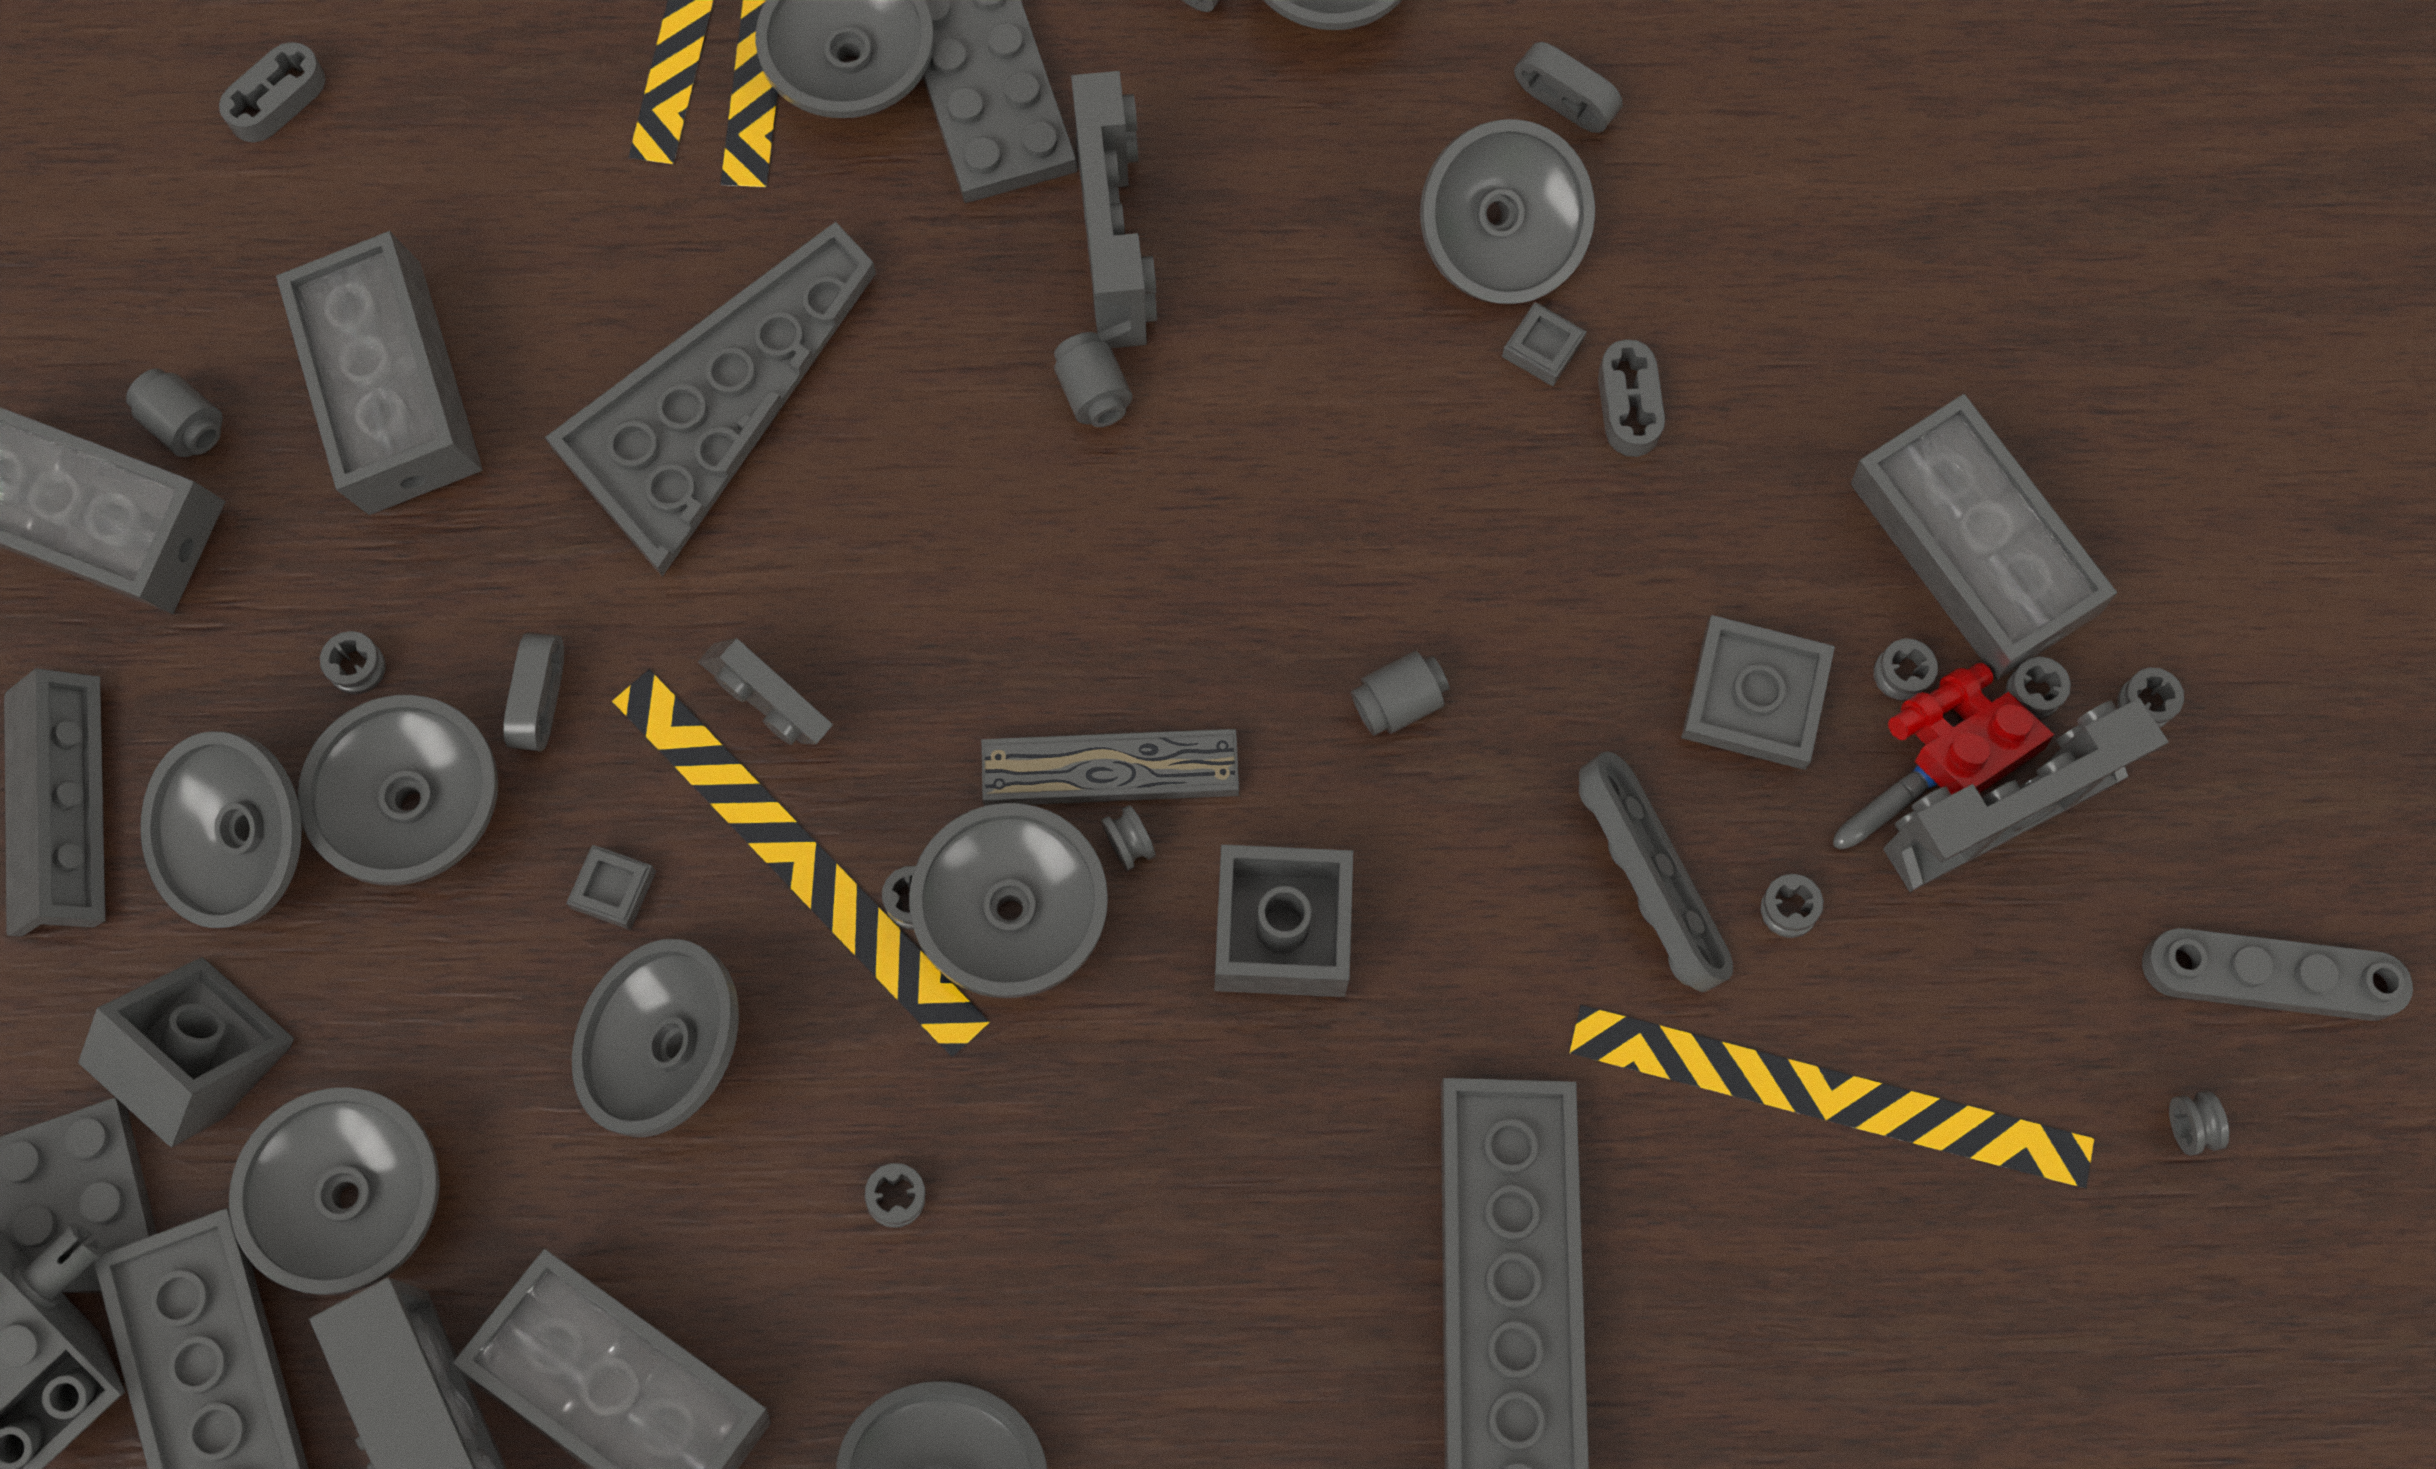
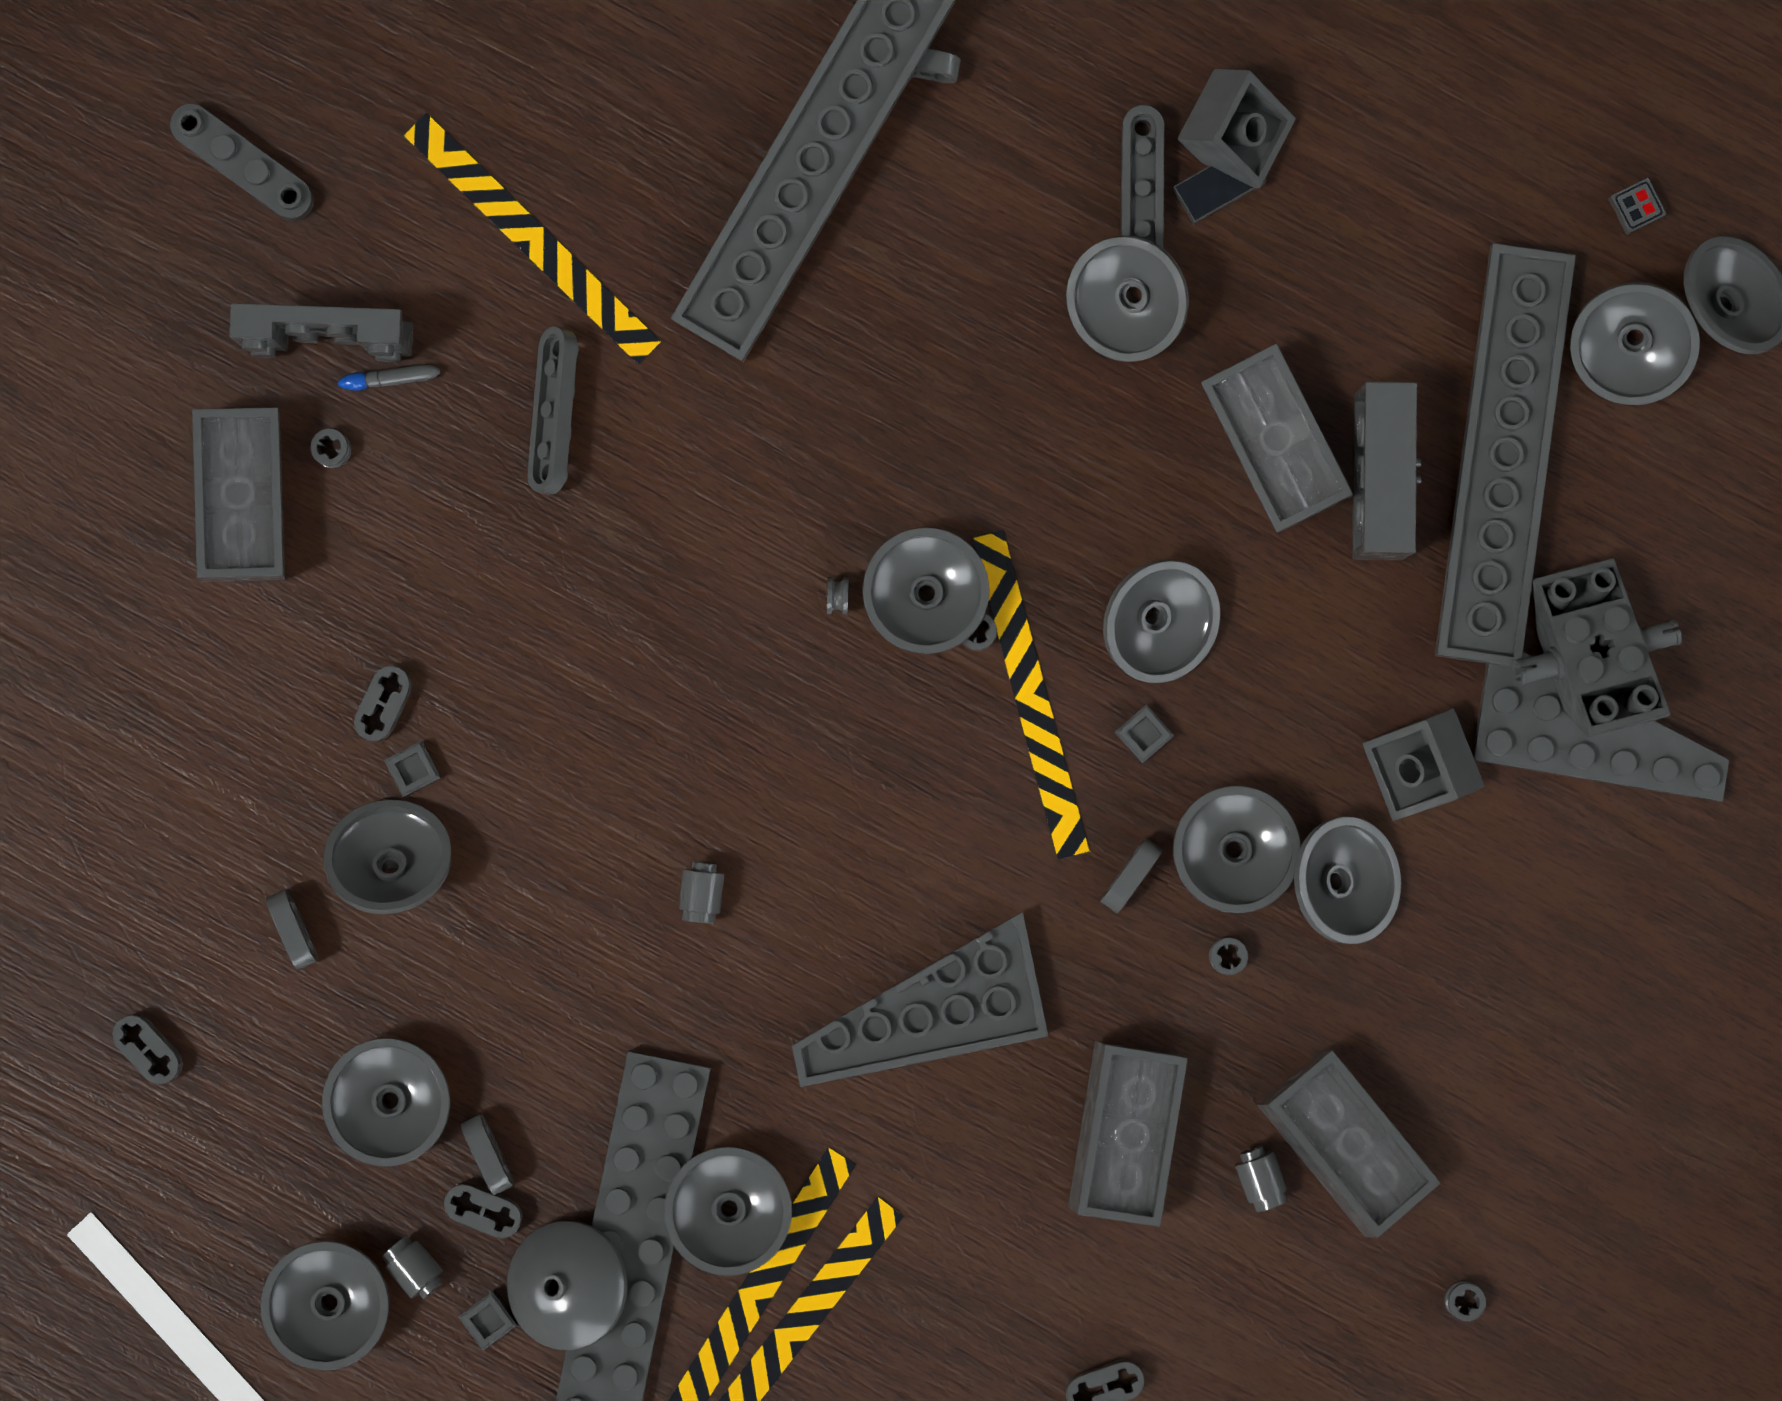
camera: 145 degrees left, 15 degrees up
dark grey panel [4,668,105,937] -> none
dark grey dish [229,1087,440,1295] -> none
dark grey wing [698,638,833,745] -> none
dark grey bush [865,1163,926,1228] -> none
dark grey tile [981,729,1239,806] -> none
dark grey piece [1071,71,1157,348] -> none
dark grey brick [1214,844,1353,997] -> none
dark grey brick [1350,650,1450,736] -> none
dark grey plate [1681,615,1835,770] -> none
dark grey bush [1760,874,1824,938] -> none
red plate [1888,663,2054,795] -> none
dark grey bush [2005,656,2071,719] -> none
dark grey bush [2117,667,2184,728] -> none
dark grey bush [2169,1090,2229,1156] -> none

